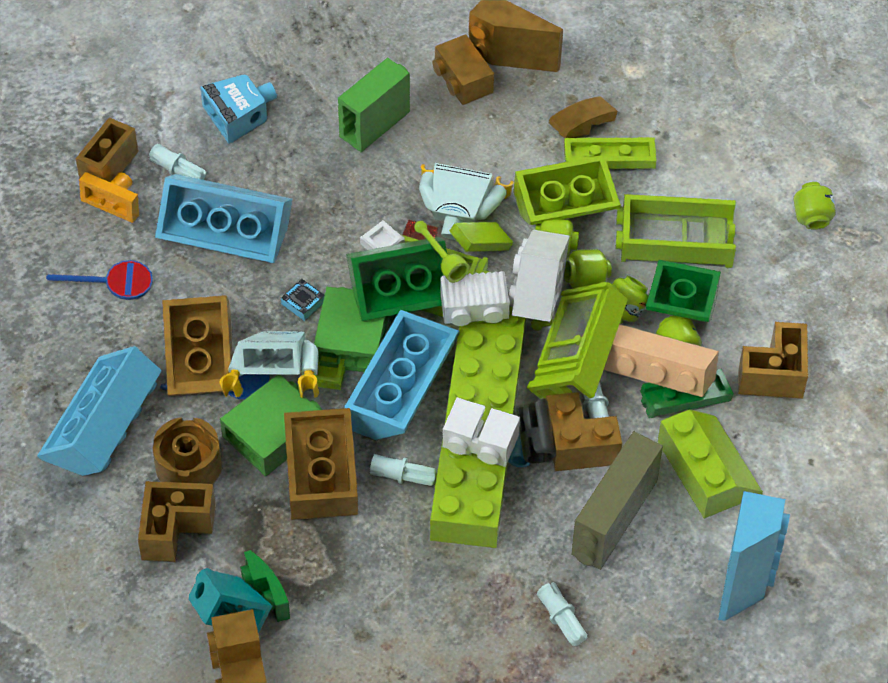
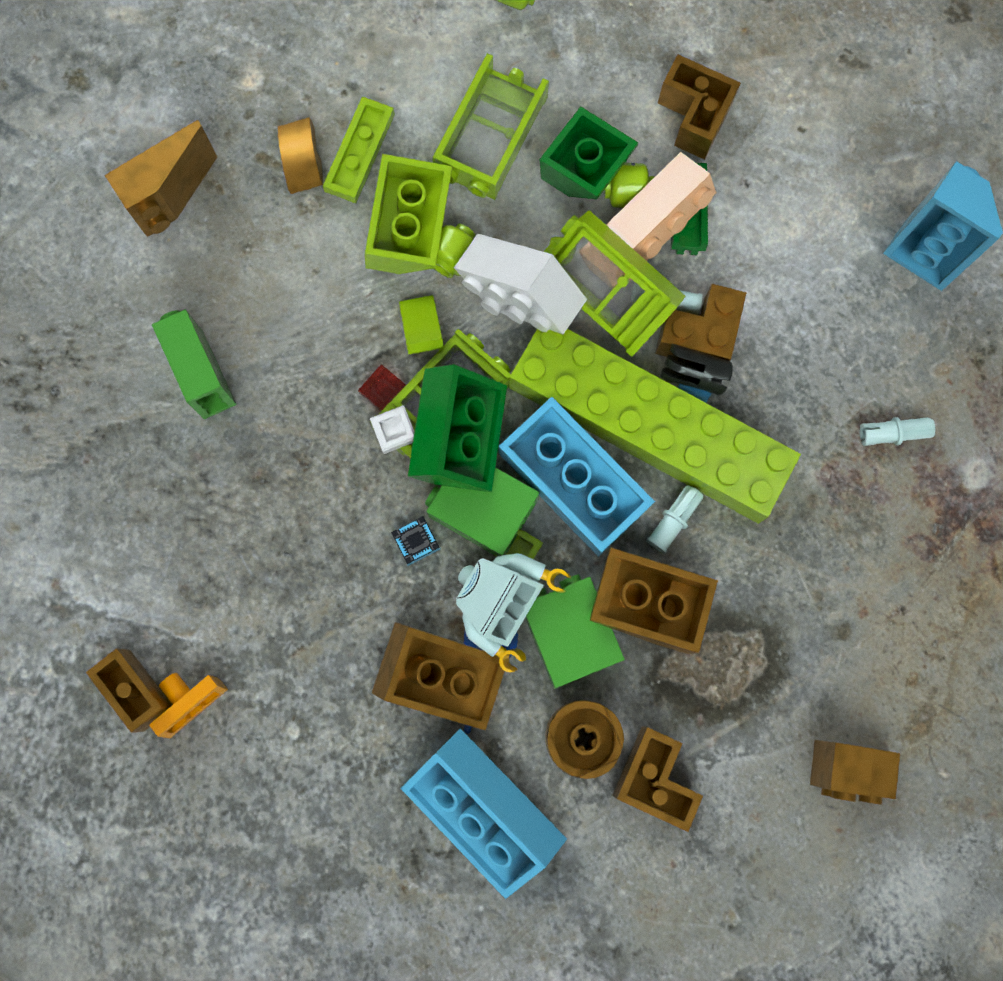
camera: 70 degrees left, 25 degrees up
piece [46,260,153,300] -> none
light aqua axle [149,144,206,180] -> none
medium azure slope [155,174,293,263] -> none
teal torso [189,568,272,633] -> none
medium azure torso [200,75,277,144] -> none
green slope [240,550,290,622] -> none
lime hinge [414,221,470,283] -> none
light aqua torso [419,163,514,240] -> none
pearl gold brick [432,34,494,105] -> none
white brick [441,271,510,326] -> none
white piece [442,398,520,467] -> none
lime head [564,249,612,288] -> none
olive brick [571,431,663,570] -> none
lime head [613,275,649,324] -> none
lime slope [657,409,763,518] -> none

